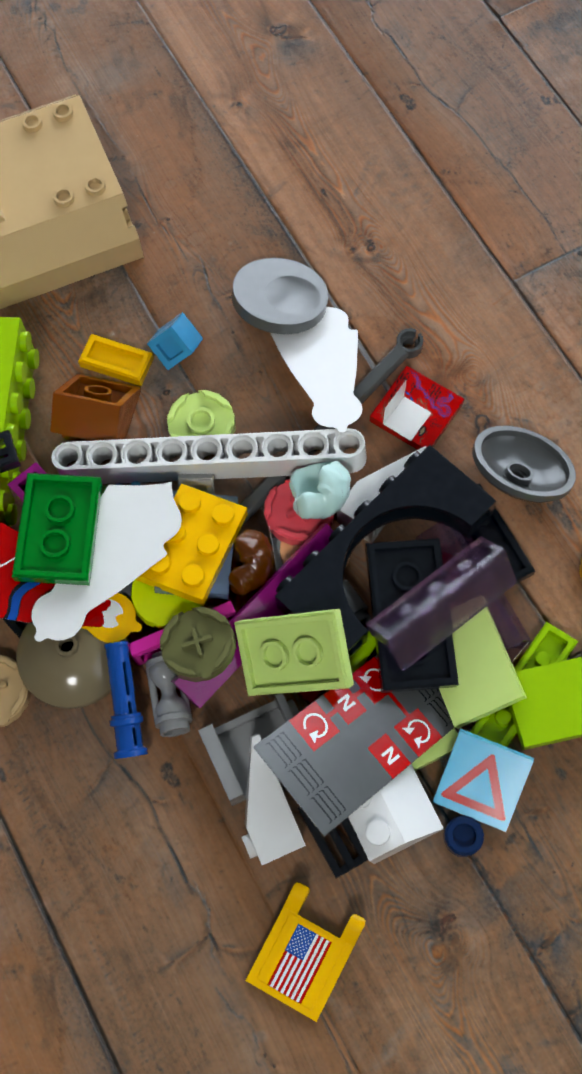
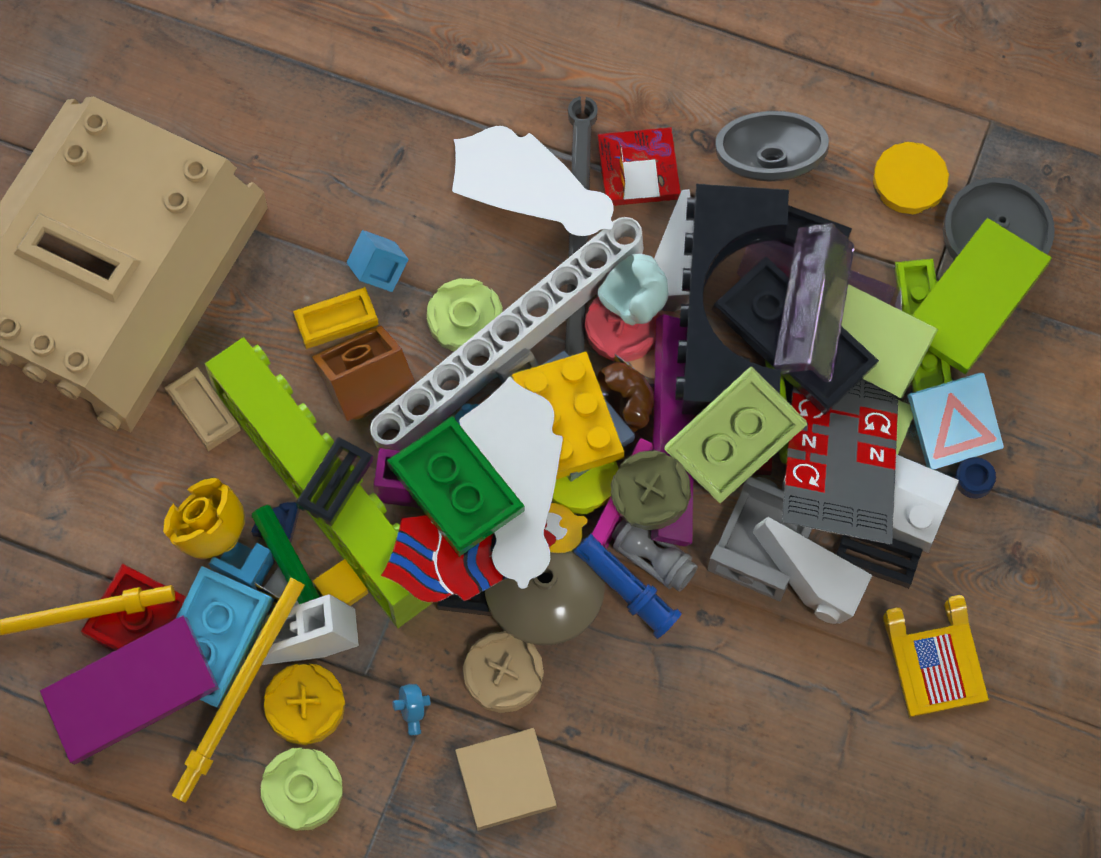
camera: 45 degrees left, 0 degrees up
piece [231,258,328,334] -> none

